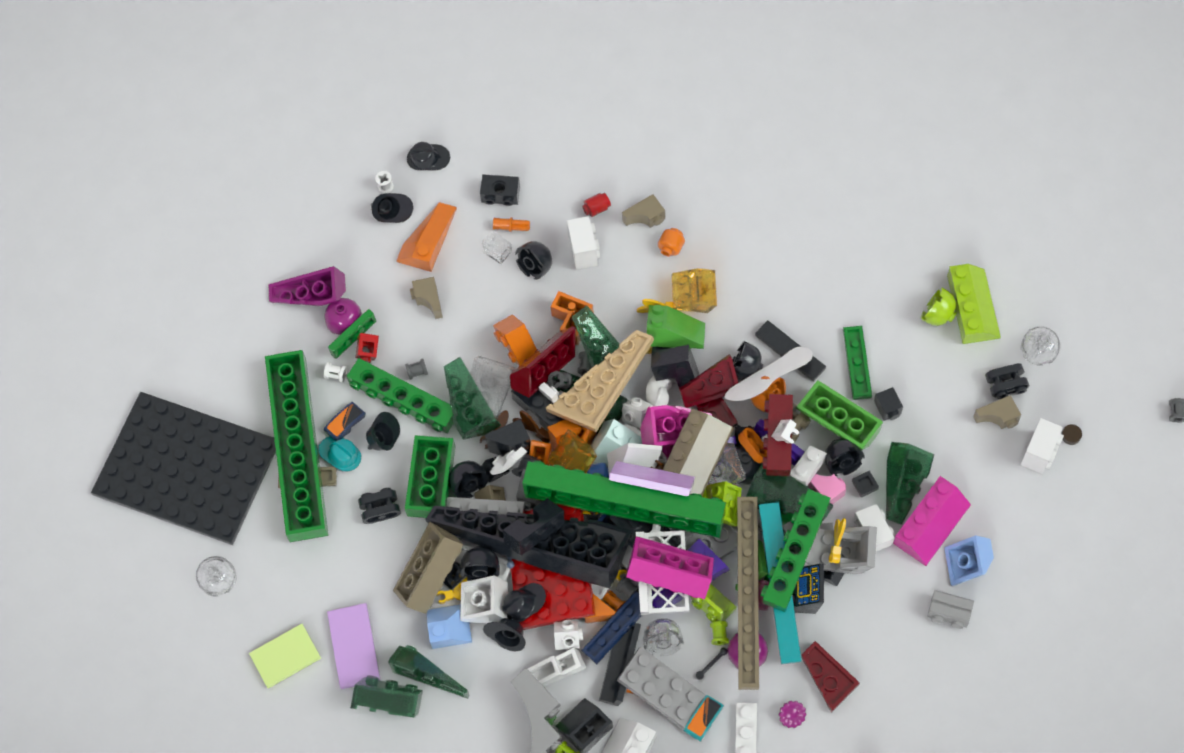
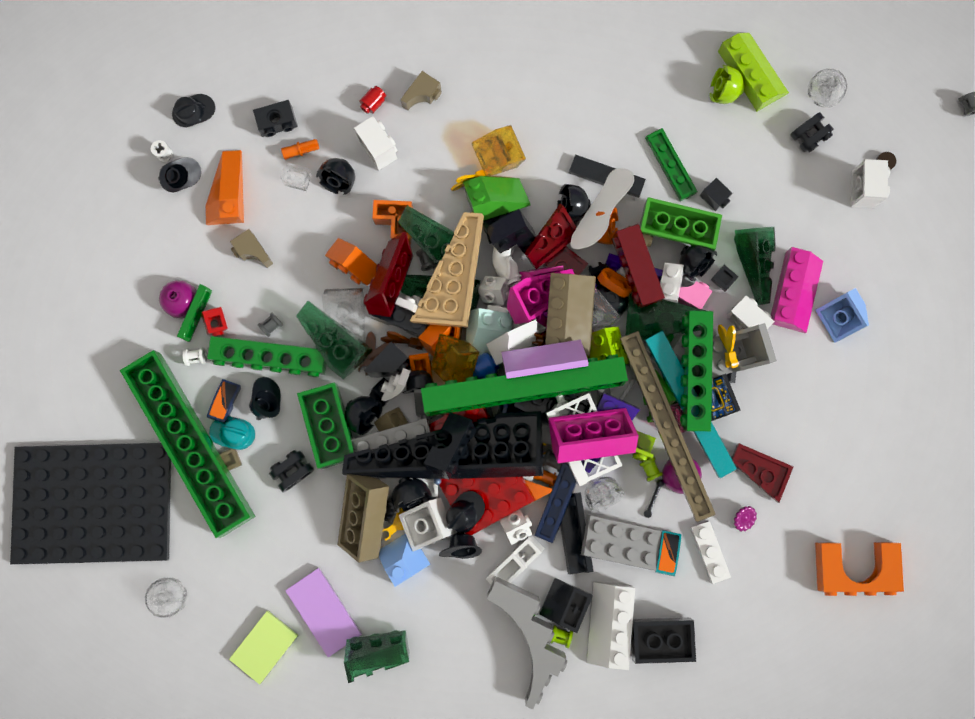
camera: 25 degrees left, 15 degrees up
magenta wedge [268,266,346,306] -> none
clear green wedge [388,645,469,699] -> none
dark grey bush [548,371,573,390] -> none
orange head [658,228,685,257] -> none
white tile [771,419,799,443] -> none
light grey brick [927,590,974,629] -> none
dark tan arch [973,395,1021,429] -> none

